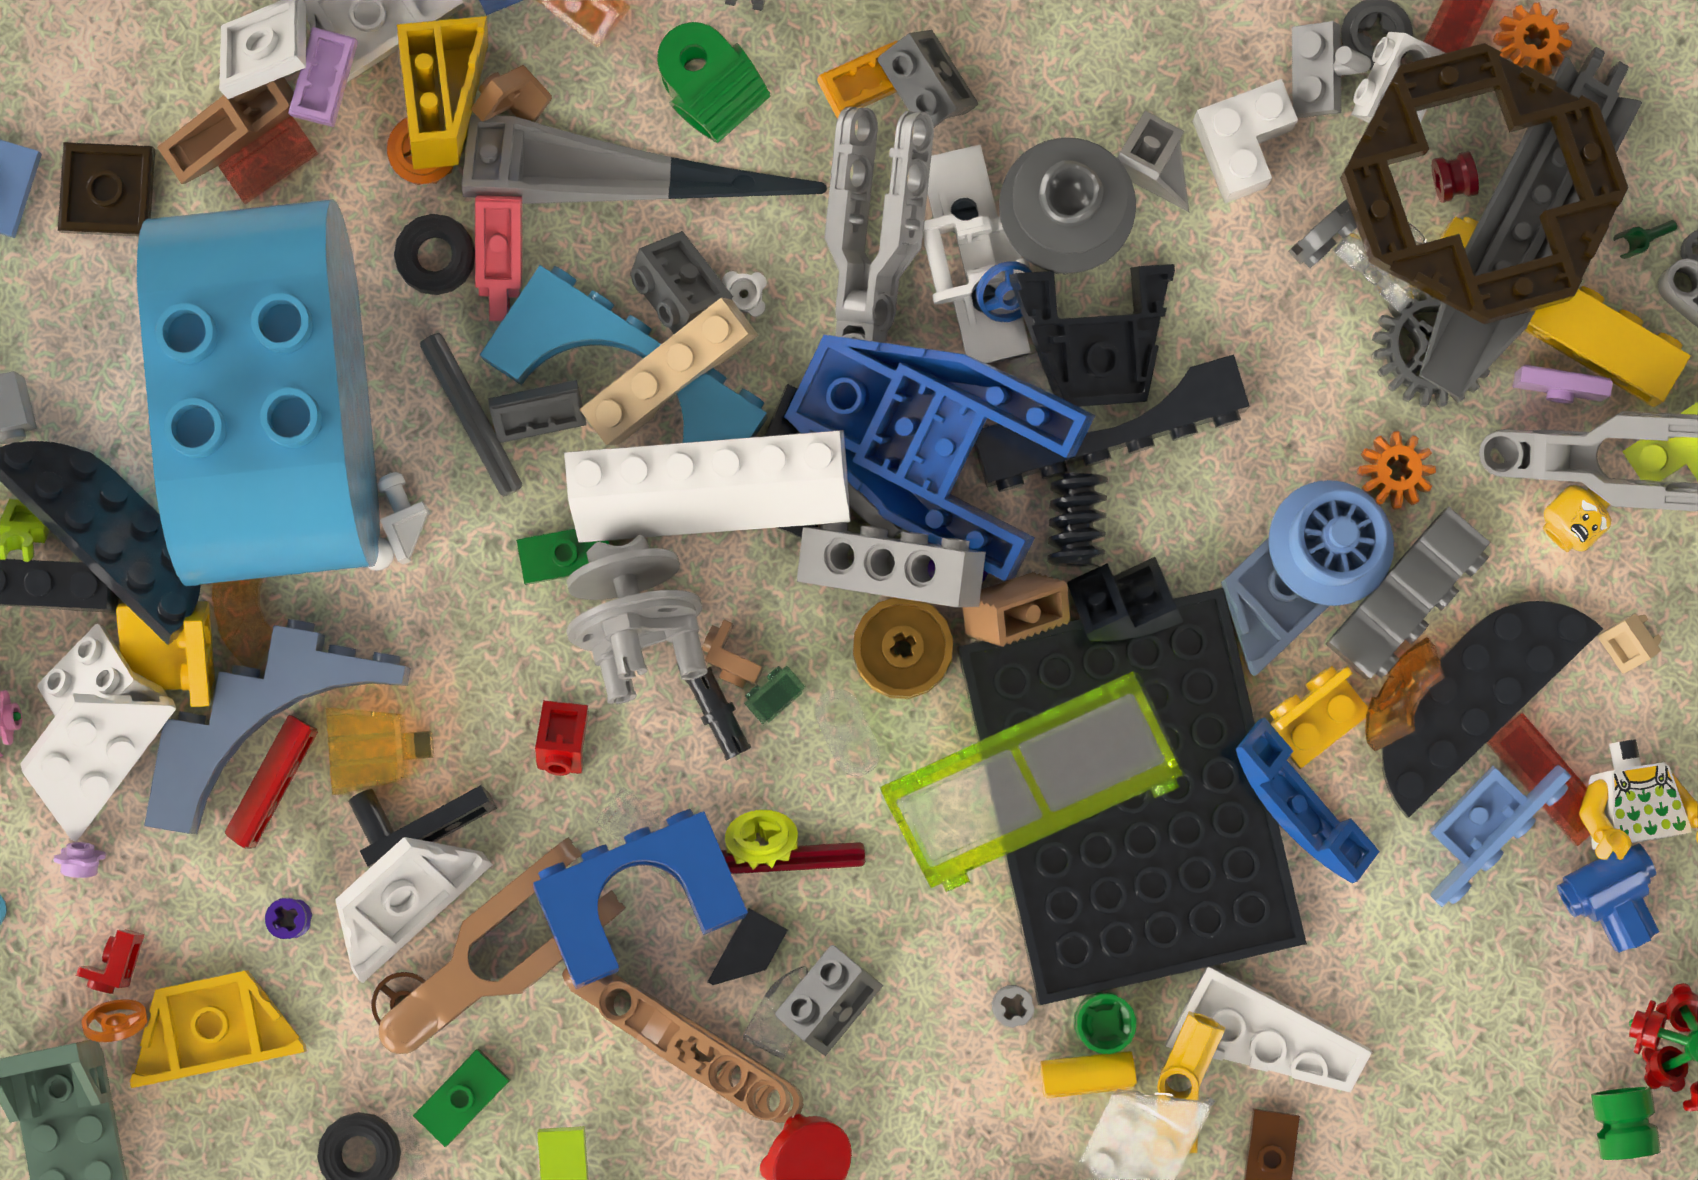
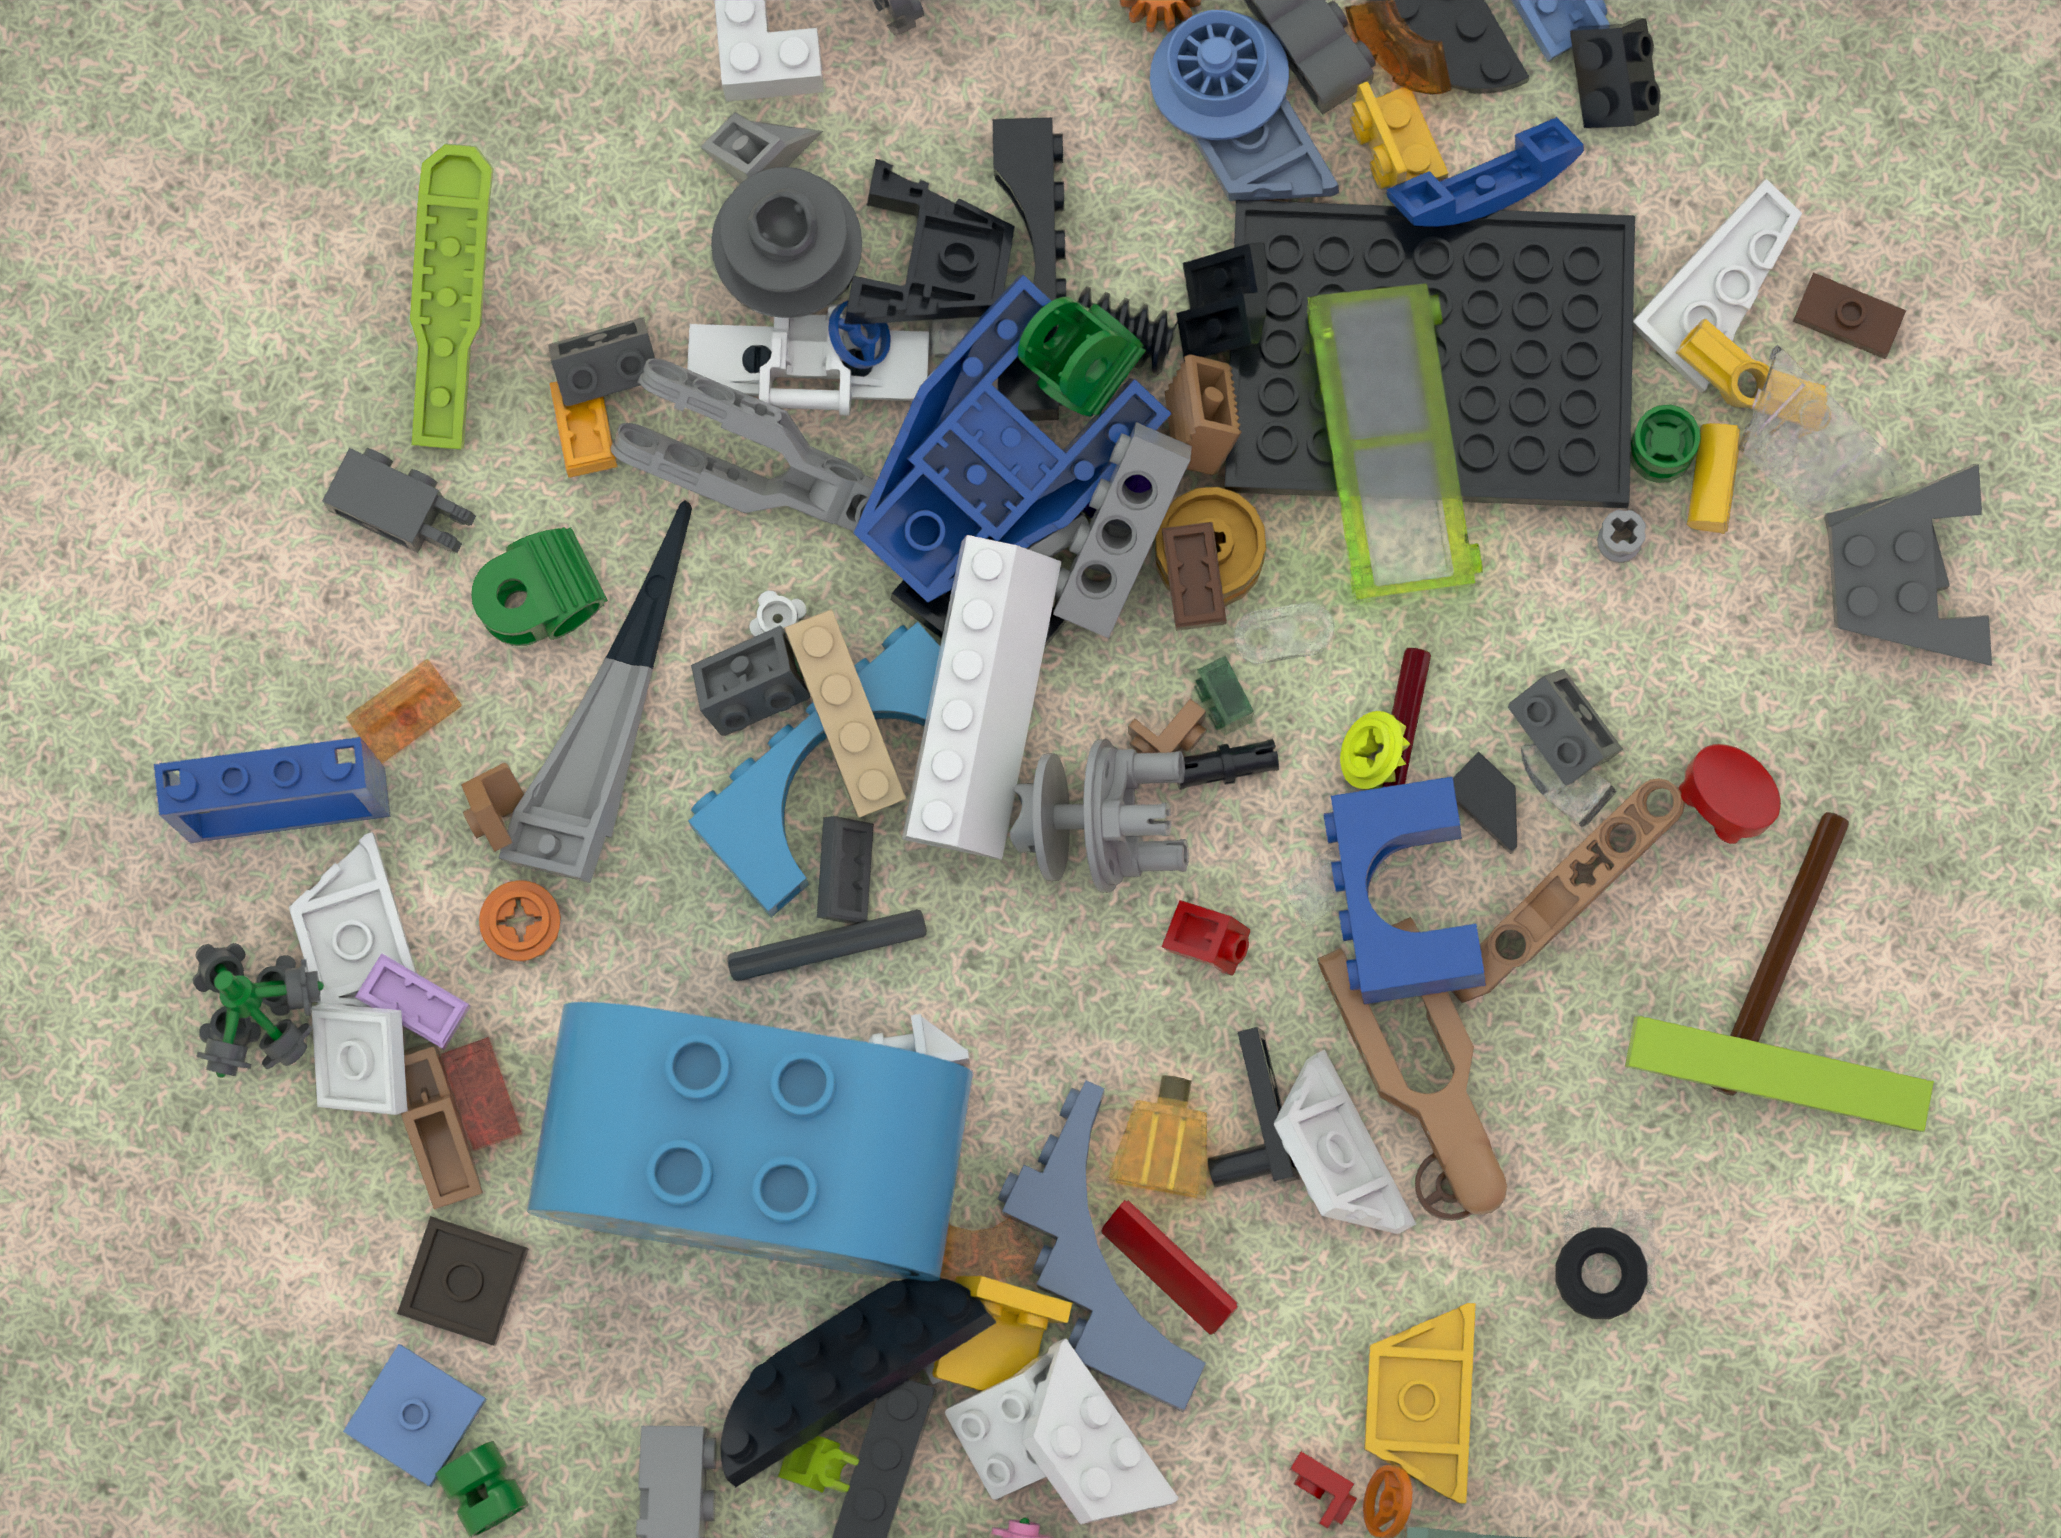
camera: 75 degrees left, 5 degrees down
lavender plate [54,842,106,878] -> none
dark purple bush [265,898,312,939] -> none
black tyre [394,214,475,295] -> none
yellow wedge [397,16,488,169] -> none
green plate [413,1049,511,1148] -> none
coral hinge [475,195,523,321] -> none
green plate [516,529,610,585] -> none
none -> green piece [1018,297,1146,417]
none -> reddish brown plate [1162,522,1227,631]
none -> black bracket [1570,18,1661,128]

